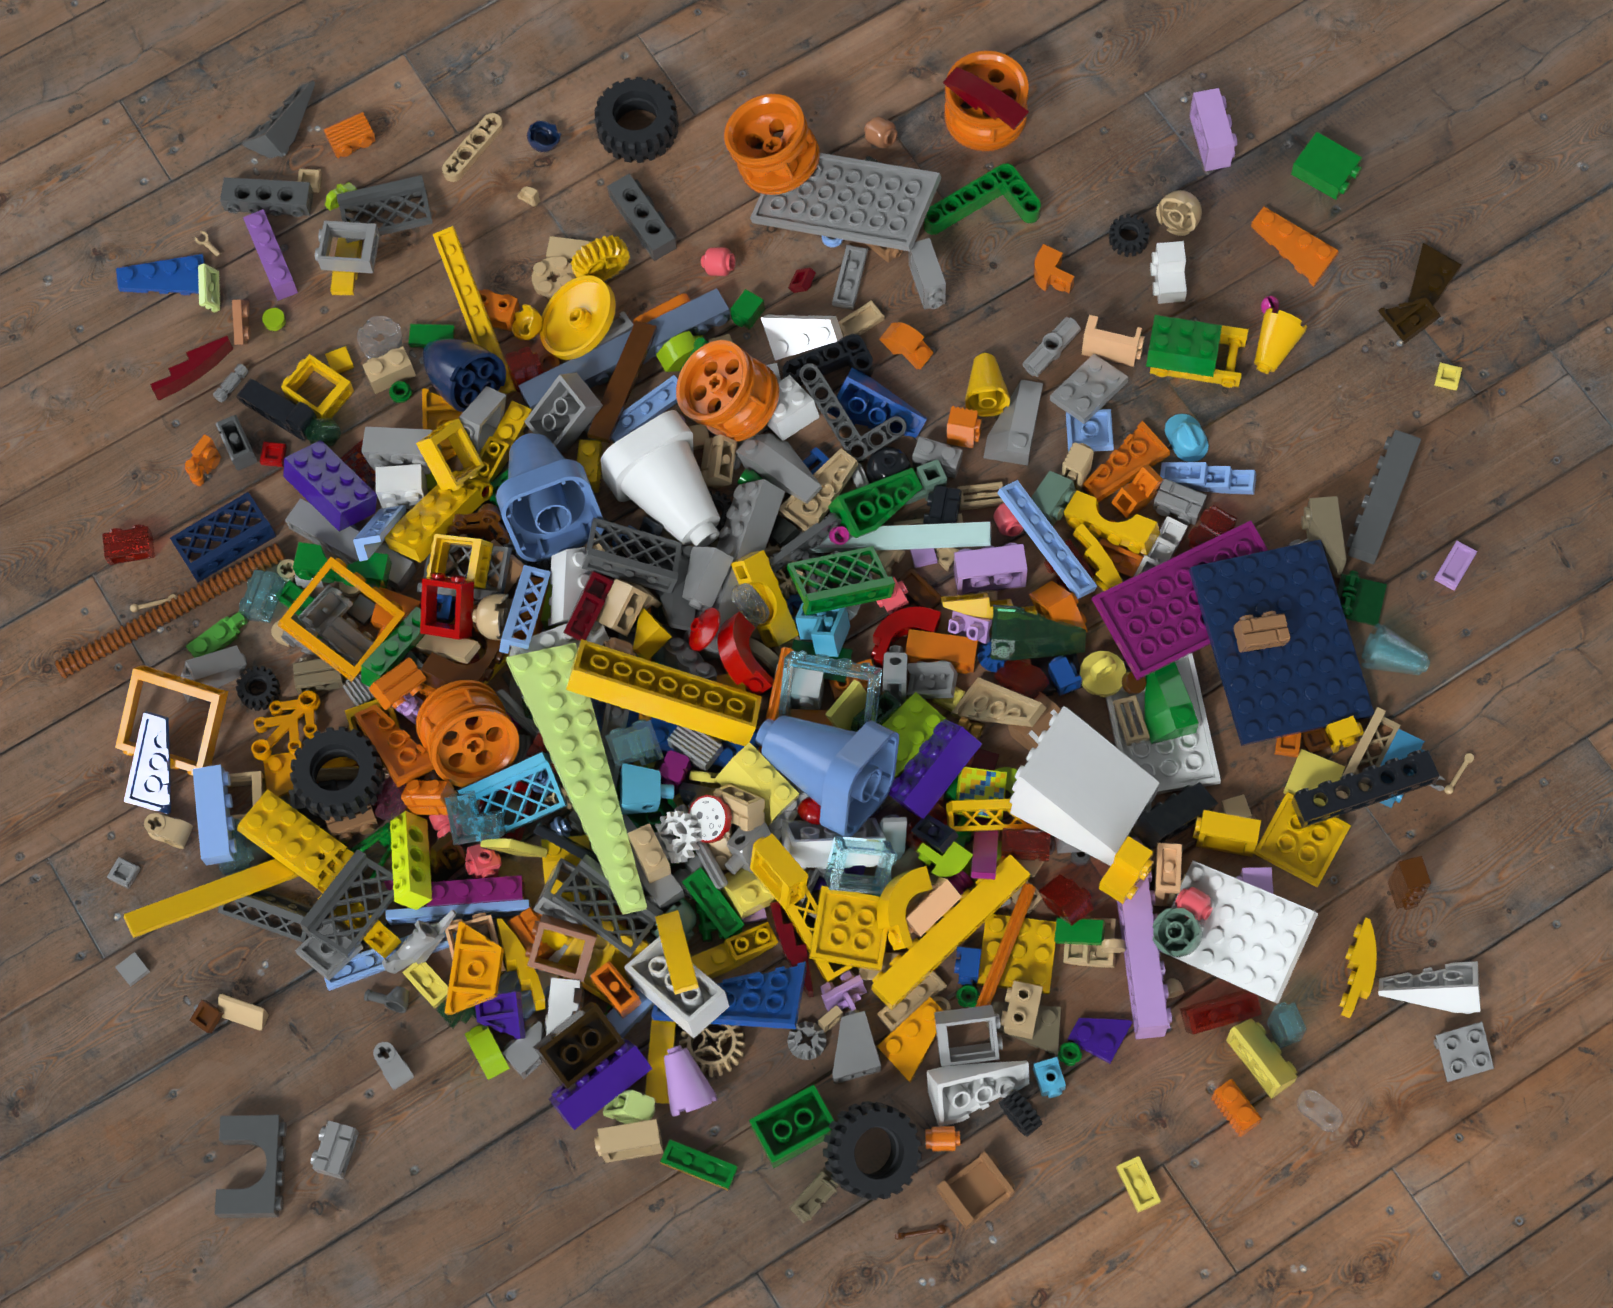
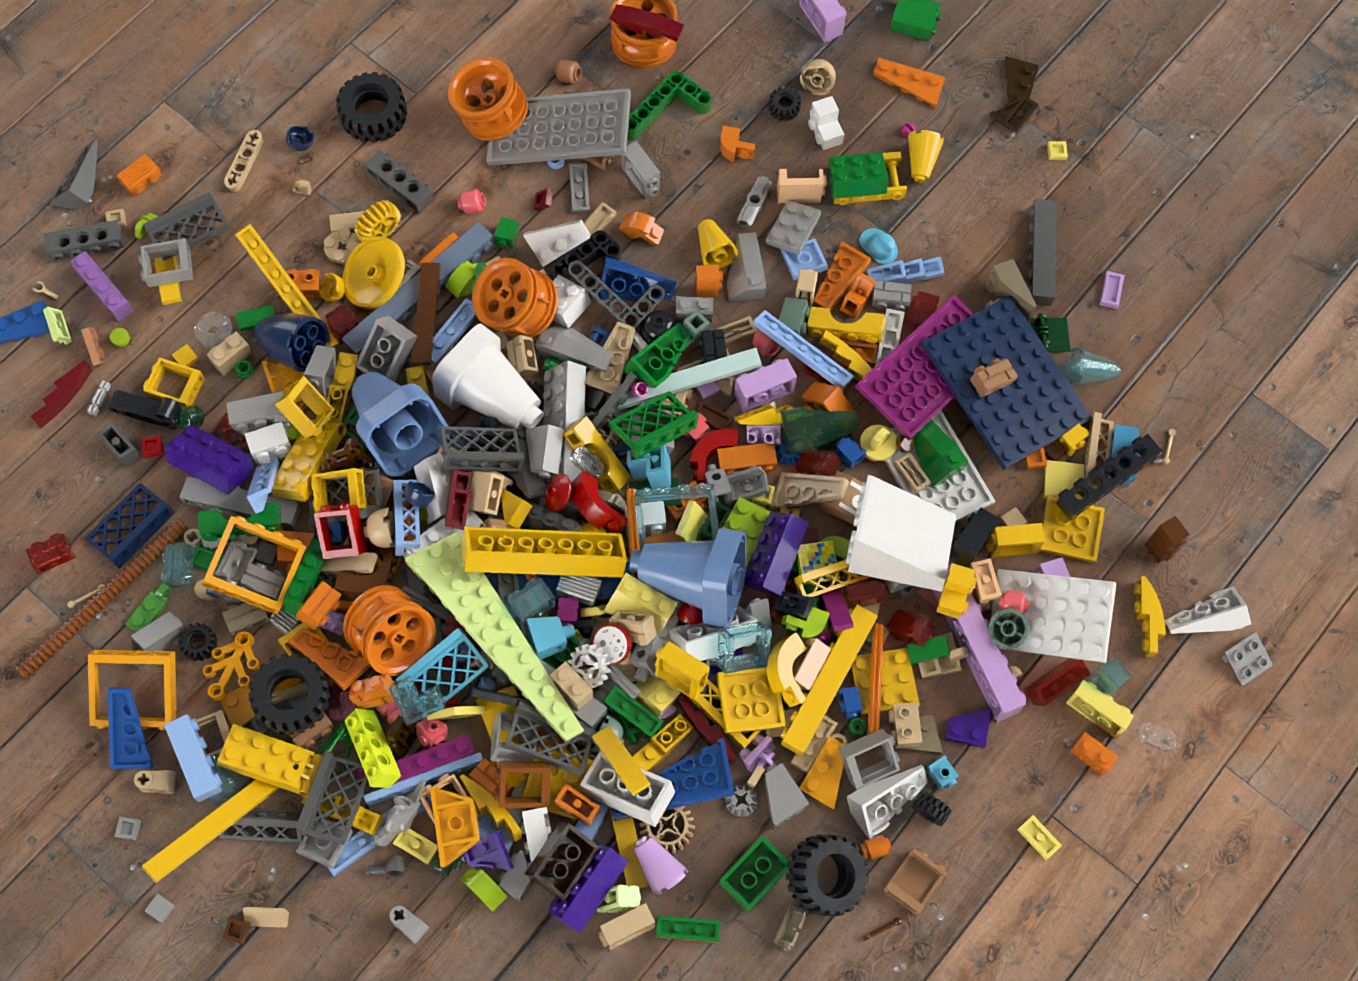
camera: 25 degrees left, 0 degrees up
orange plate [185,434,221,486] -> none
green plate [1058,1042,1082,1066] -> none
none -> dark blue hair [404,481,435,507]

